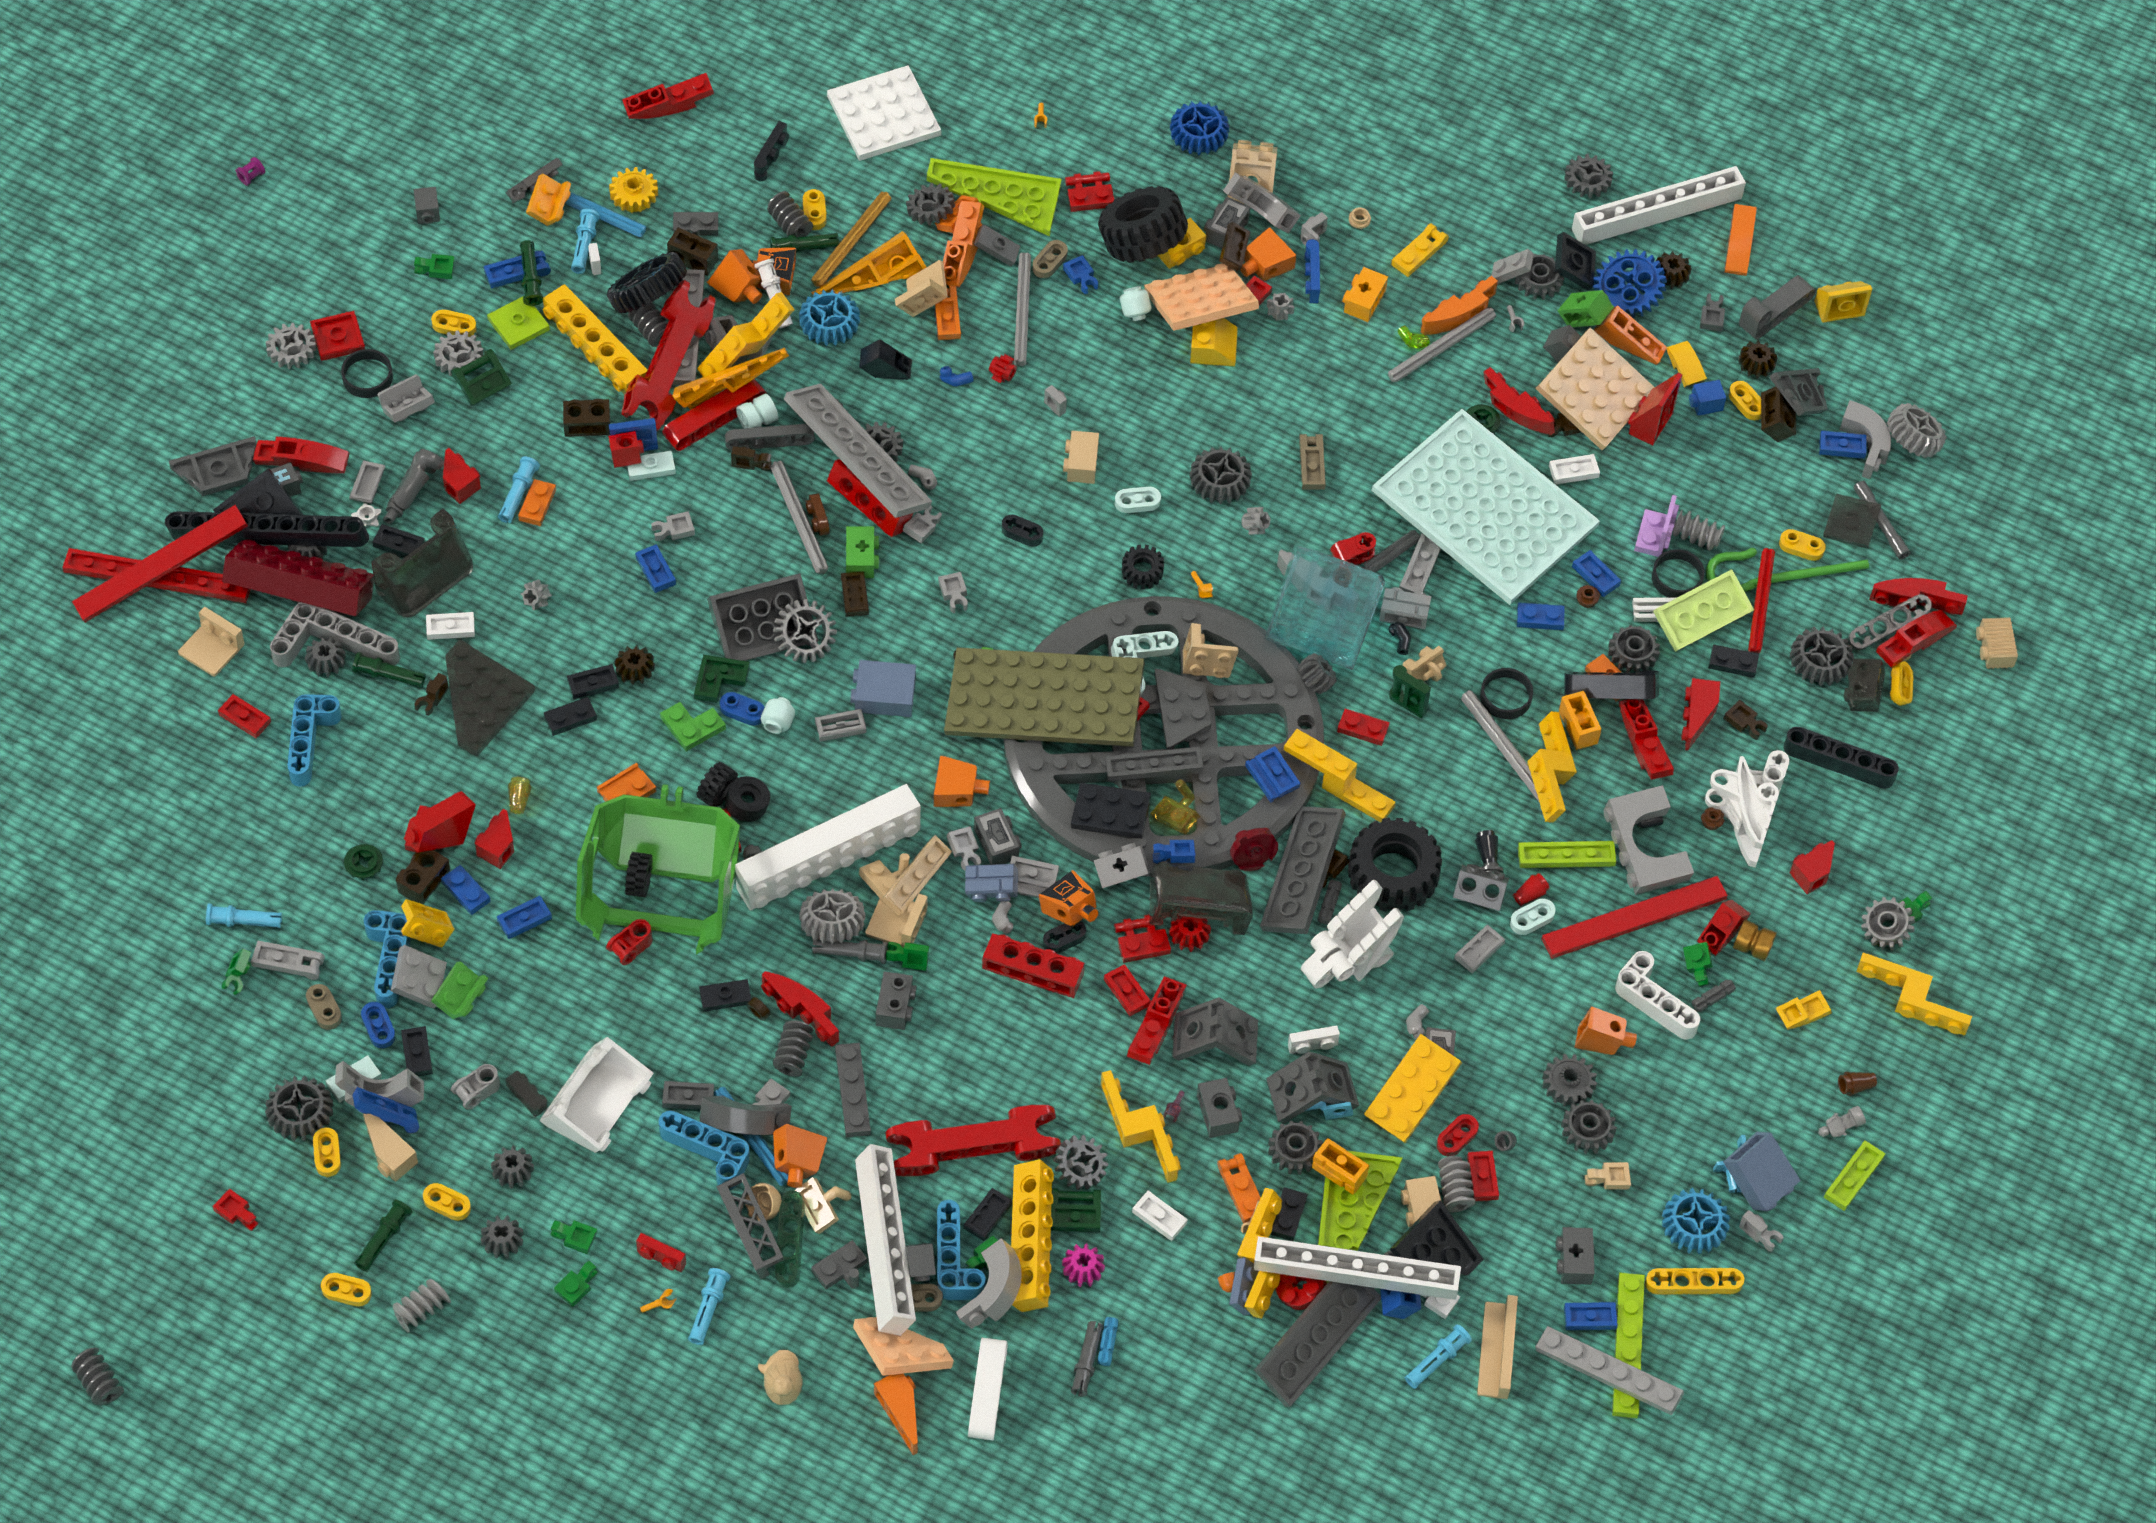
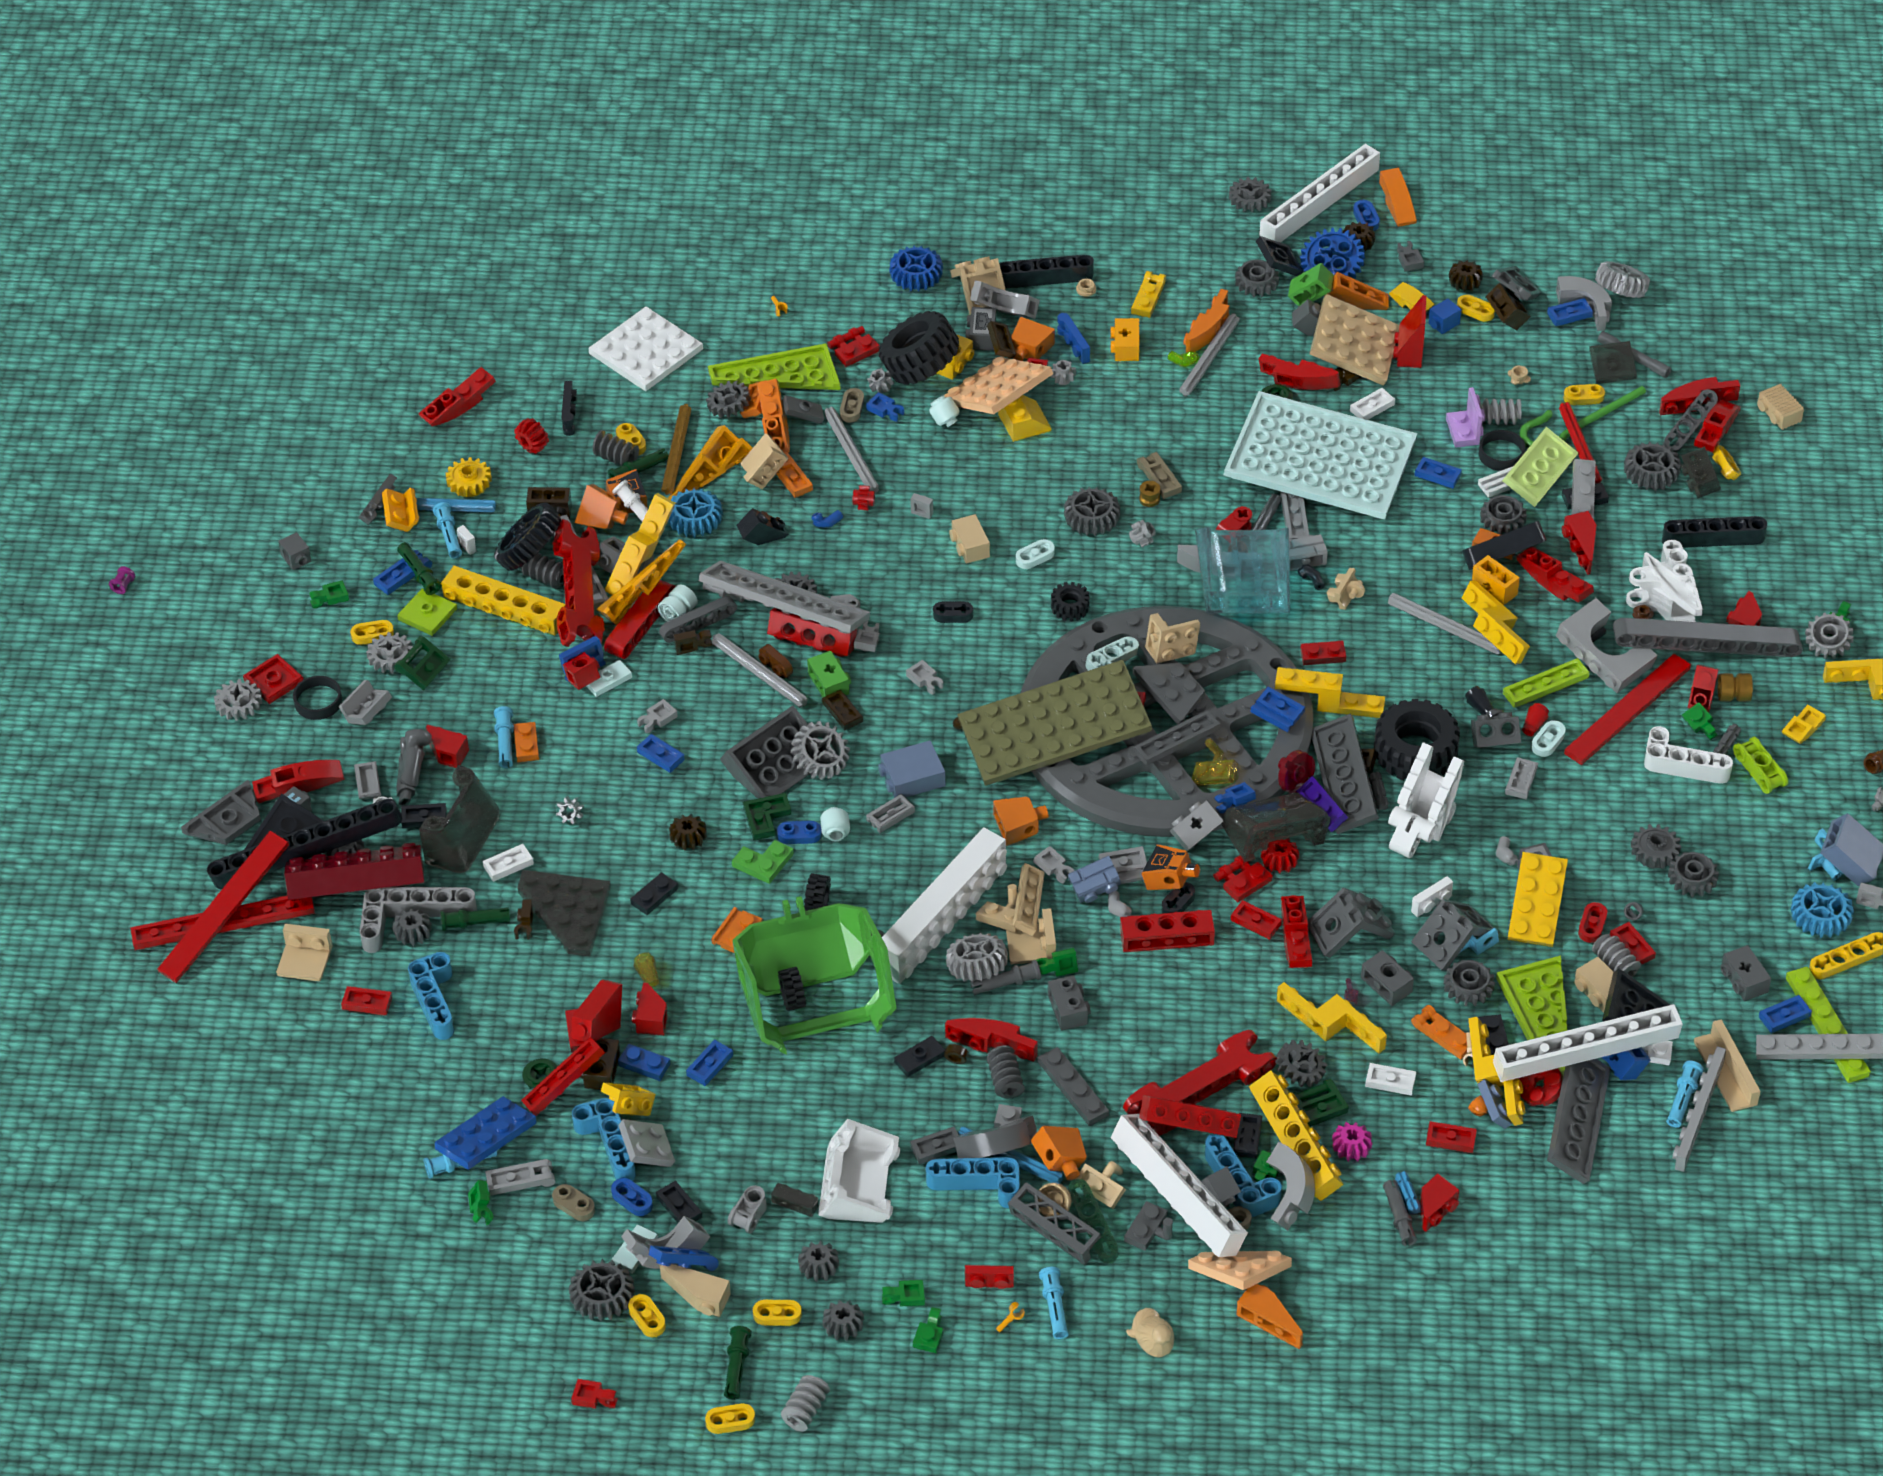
camera: 20 degrees left, 10 degrees down
bright green bracket [431,961,488,1019] -> none
dark brown brick [563,399,610,437] -> none
black plate [567,664,619,700] -> none
red piece [606,919,653,965] -> none
dark grey plate [673,212,719,236] -> none
black tyre [725,776,770,822] -> none
white beam [968,1337,1008,1441] -> none
brick [974,808,1022,865] -> none
black plate [1071,782,1151,839] -> none
light orange hand [1191,571,1213,598] -> none
dark grey gear [1297,653,1337,694] -> none
light grey bracket [1300,212,1328,246] -> none
light orange brick [1312,1138,1369,1195] -> none
dark green plate [1389,665,1431,719] -> none
black tyre [1480,668,1533,719] -> none
light grey plate [1492,249,1534,284] -> none
light grey hand [1507,305,1524,332] -> none
blue plate [1517,603,1565,630] -> none
orange torso [1575,1006,1637,1055] -> none
reddish brown plate [1576,585,1600,608] -> none
tan plate [1585,1162,1631,1189] -> none
dark brown plate [1723,700,1768,740] -> none
dark grey beam [1739,275,1816,340] -> none
yellow slope [1814,281,1872,323] -> none
none -> blue plate [435,1096,536,1170]
none -> red gear [514,418,549,454]
none -> red plate [521,1037,605,1116]
none -> light grey gear [867,368,894,393]
none -> black beam [999,255,1094,288]
none -> pearl gold wheel [1139,481,1160,507]
none -> red brick [1139,1095,1241,1138]
none -> dark purple plate [1297,776,1349,832]
none -> blue plate [1353,200,1380,231]
none -> red slope [1420,1173,1459,1232]
none -> red plate [1426,1121,1477,1153]
none -> tan plate [1508,365,1531,385]
none -> light grey plate [1571,459,1596,520]
none -> dark grey beam [1613,618,1803,657]
none -> light grey plate [1672,1046,1726,1172]
none -> lime piece [1733,736,1788,794]

